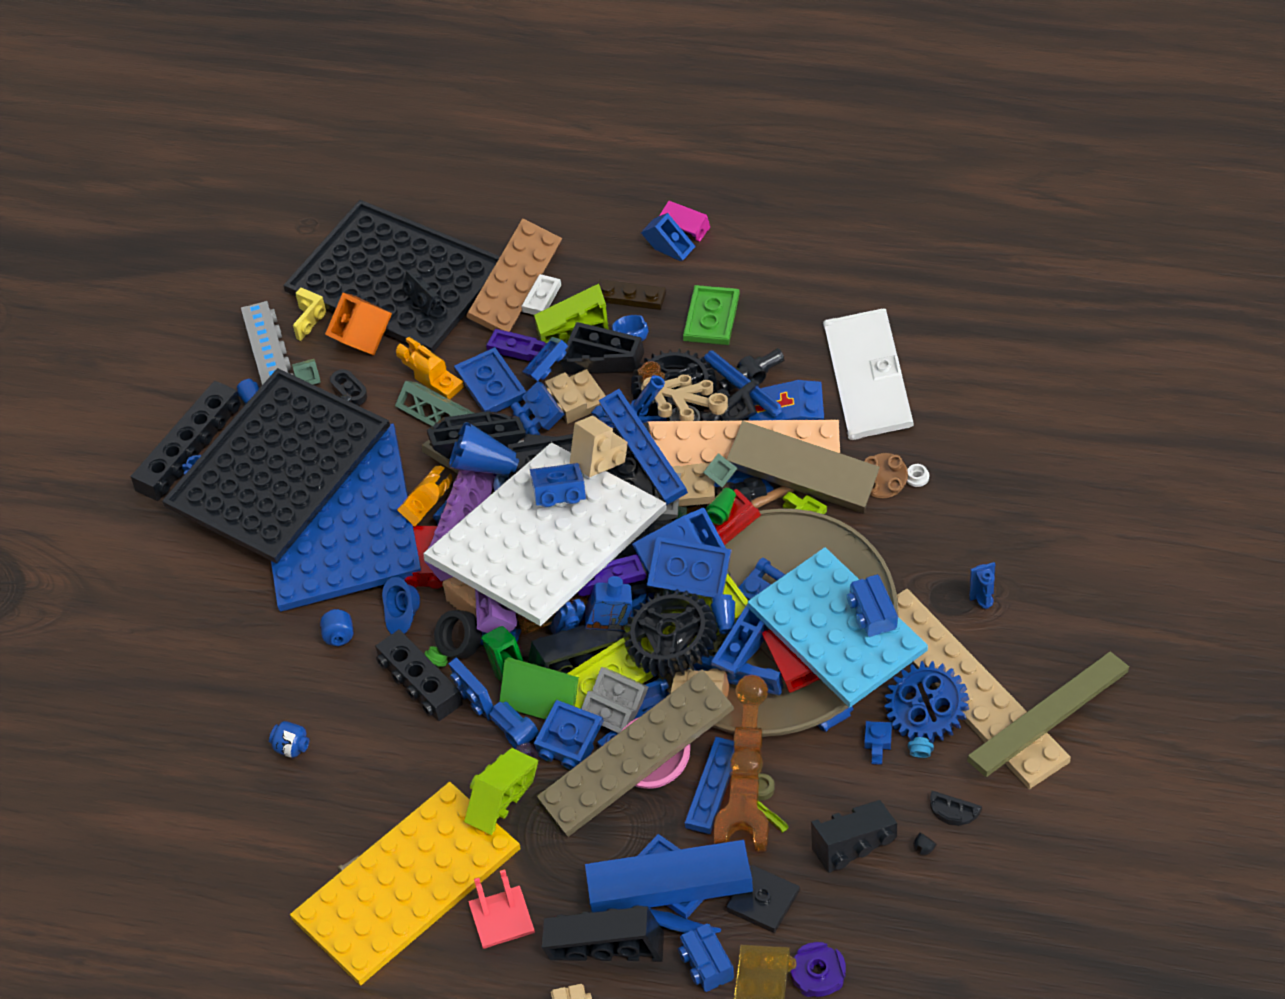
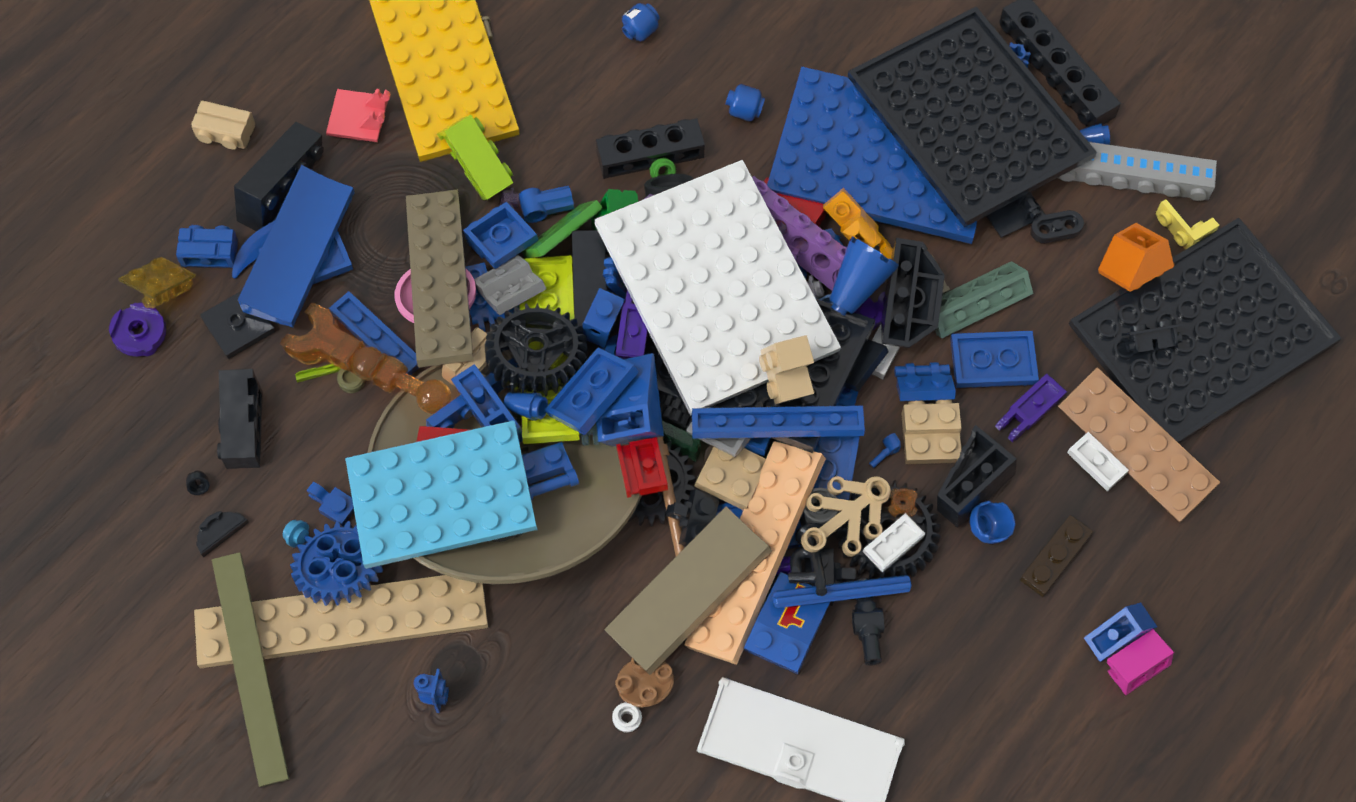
camera: 110 degrees right, 15 degrees up
sand green tile [292,359,321,384] -> none
blue piece [382,577,420,634] -> none
light orange plate [396,337,464,399] -> none
blue plate [448,657,493,721] -> none
blue plate [522,337,568,381] -> none
blue plate [530,463,586,507] -> none
lime wedge [534,284,609,344] -> none
blue pin [630,375,665,416] -> none
bright green tile [683,285,740,345] -> none
sand green tile [703,453,737,487] -> none
green cone [706,488,736,525] -> none
lime plate [783,492,827,514] -> none
blue brick [847,574,898,637] -> none
none -> white plate [863,513,925,572]

